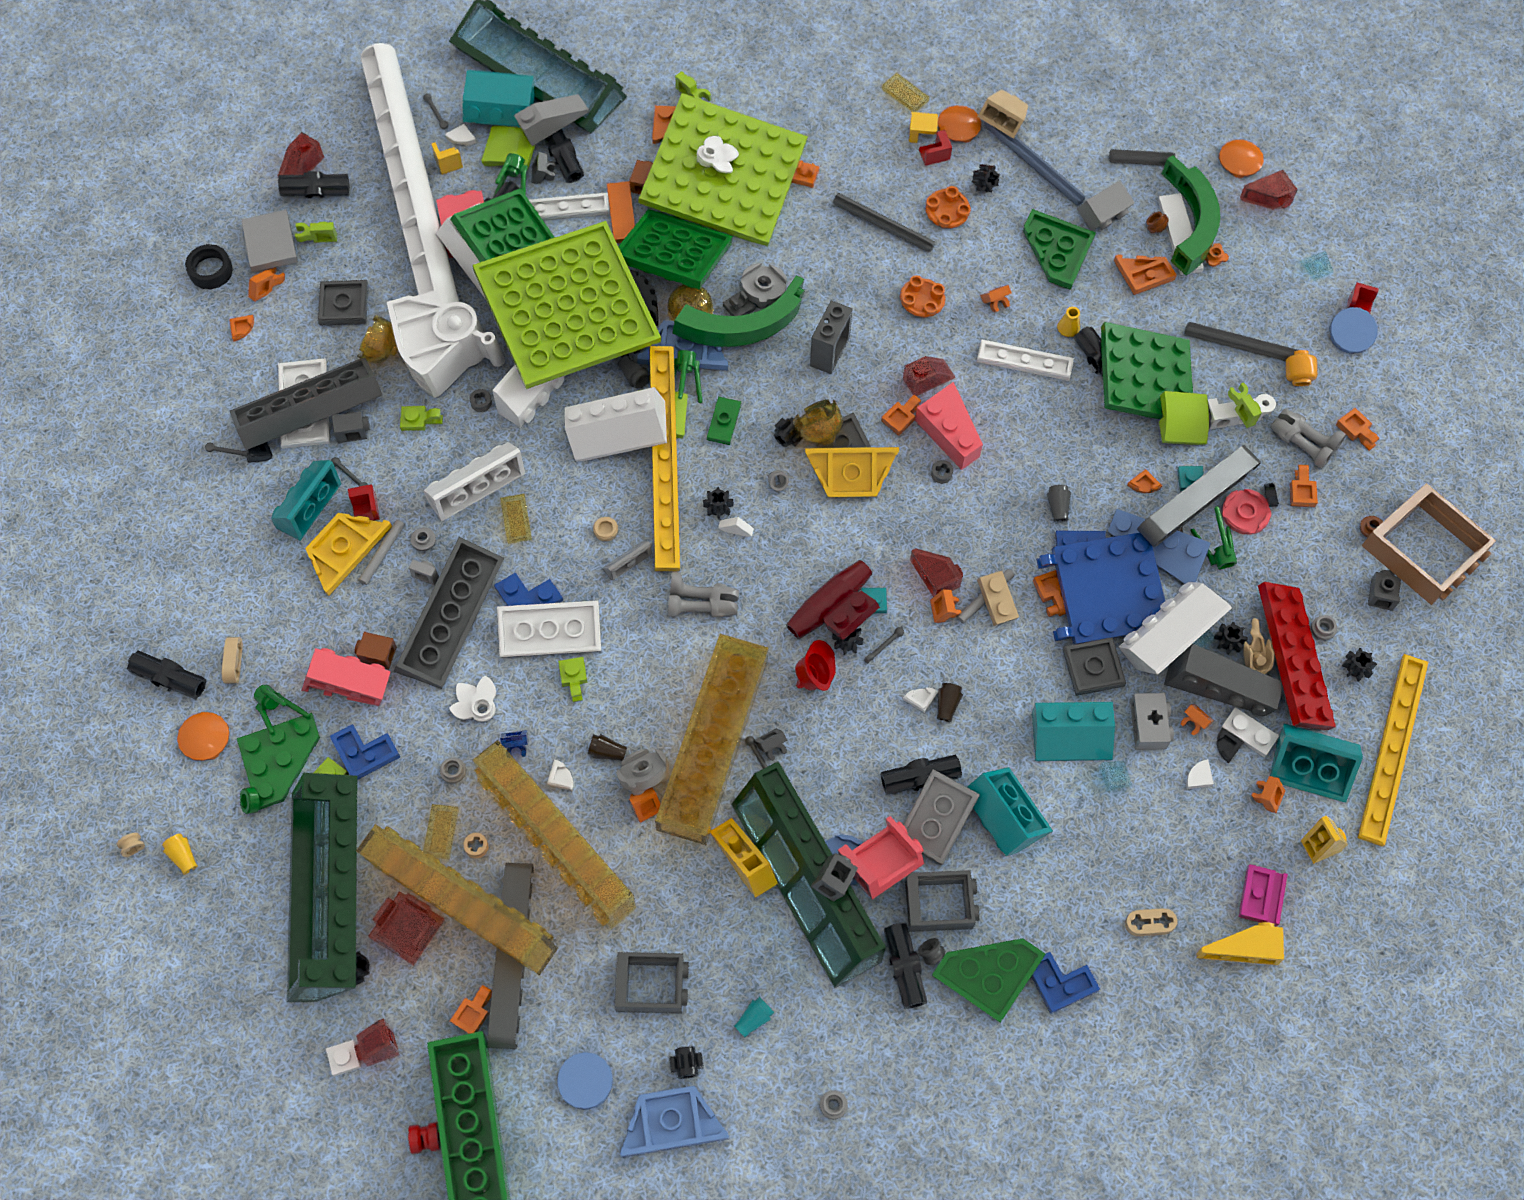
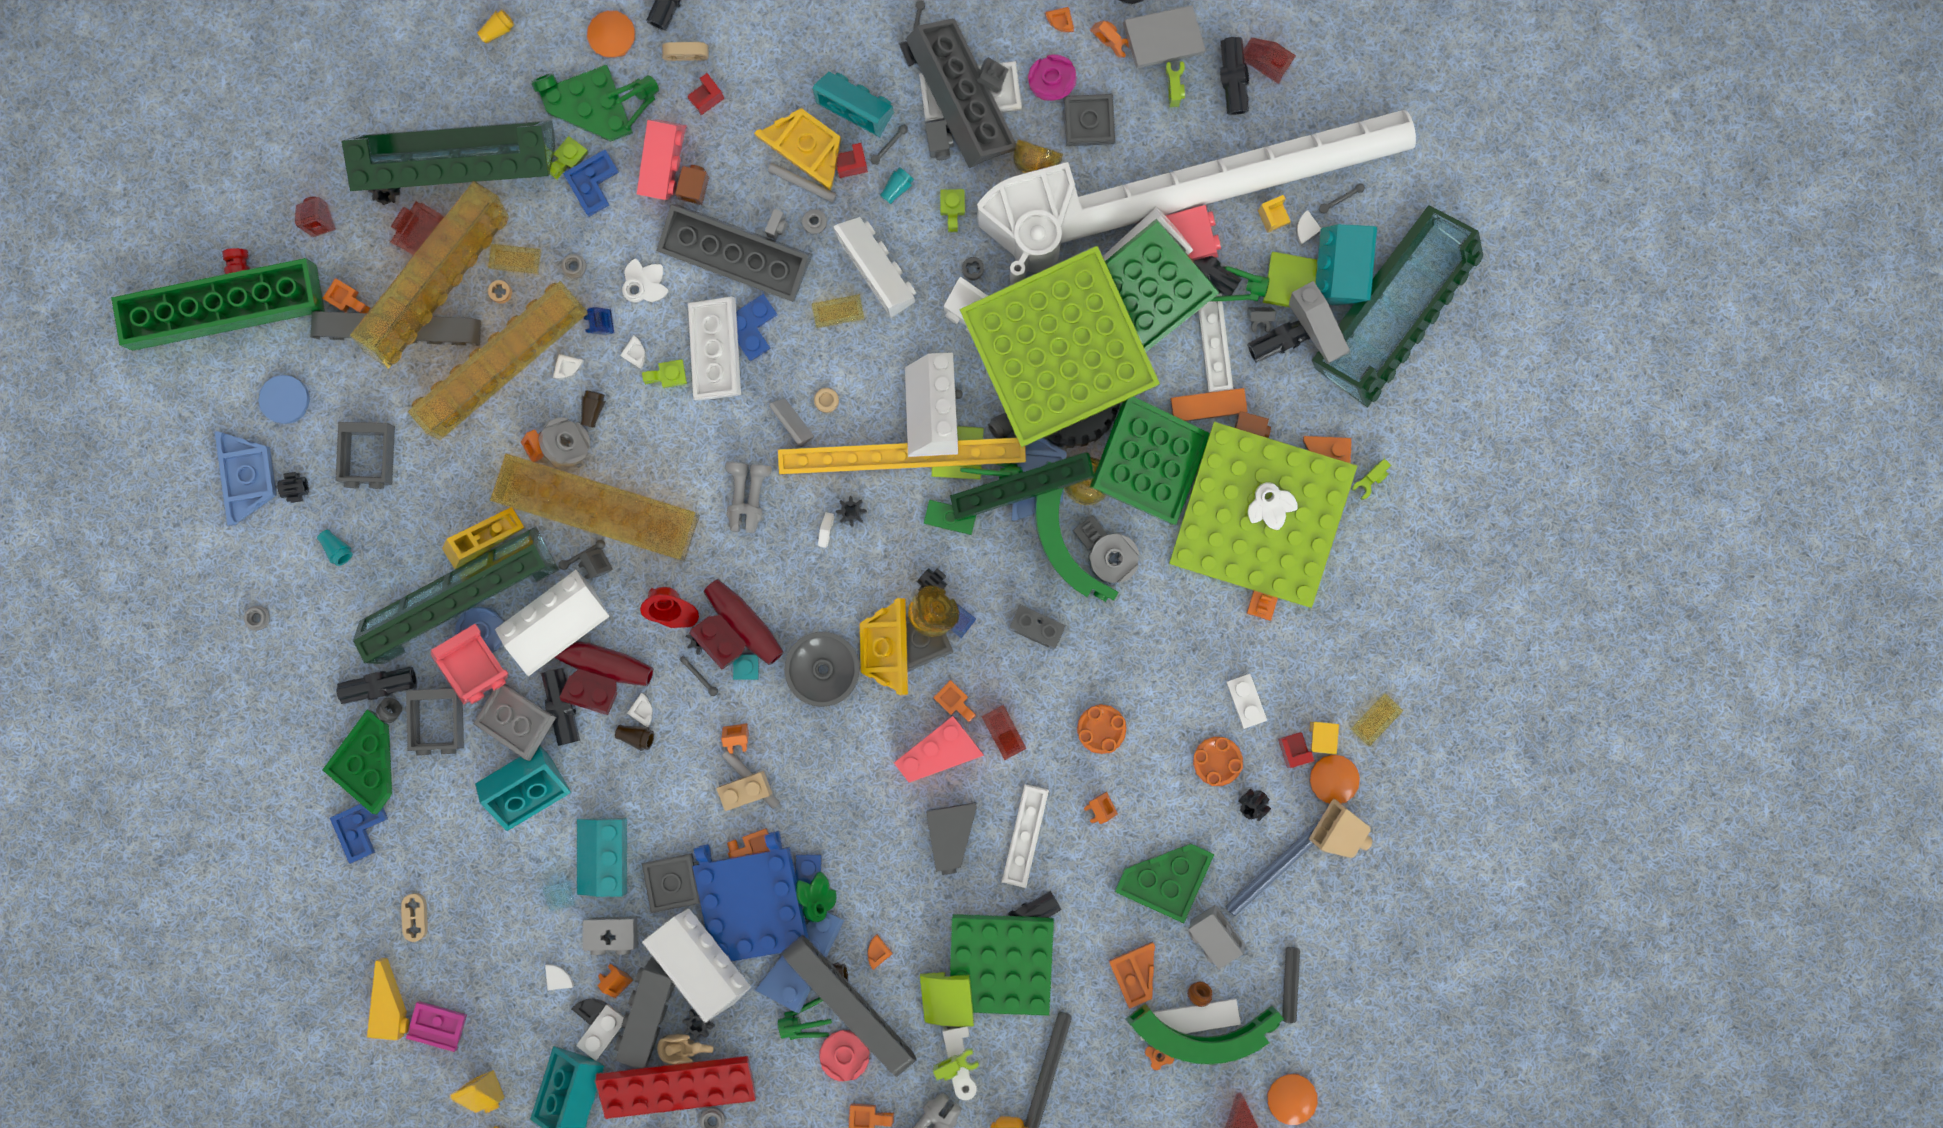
camera: 95 degrees right, 20 degrees up
white plate [326,1040,361,1076] -> none
light grey hinge [768,470,789,491] -> none
dark grey brick [811,853,858,902] -> none
dark grey axle [833,193,935,252] -> none
clear red slope [910,548,963,597] -> none
dark grey bush [931,460,953,484] -> none
dark grey cone [1047,485,1071,522] -> none
yellow cone [1057,306,1080,337] -> none
teal plate [1177,466,1204,491] -> none
orange tile [1252,776,1285,813] -> none
black tile [1264,482,1279,507] -> none
none -> white slope [495,570,609,676]
none -> dark red plate [554,641,654,715]
none -> white tile [620,335,646,370]
none -> red panel [688,73,725,116]
none -> dark grey dish [784,632,860,707]
none -> green plate [796,872,837,923]
none -> teal cone [880,167,914,204]
none -> dark grey slope [926,802,977,875]
none -> dark green plate [950,452,1095,520]
none -> dark grey tile [976,57,1009,93]
none -> dark pink tile [1028,54,1077,101]
none -> white plate [1226,674,1267,729]

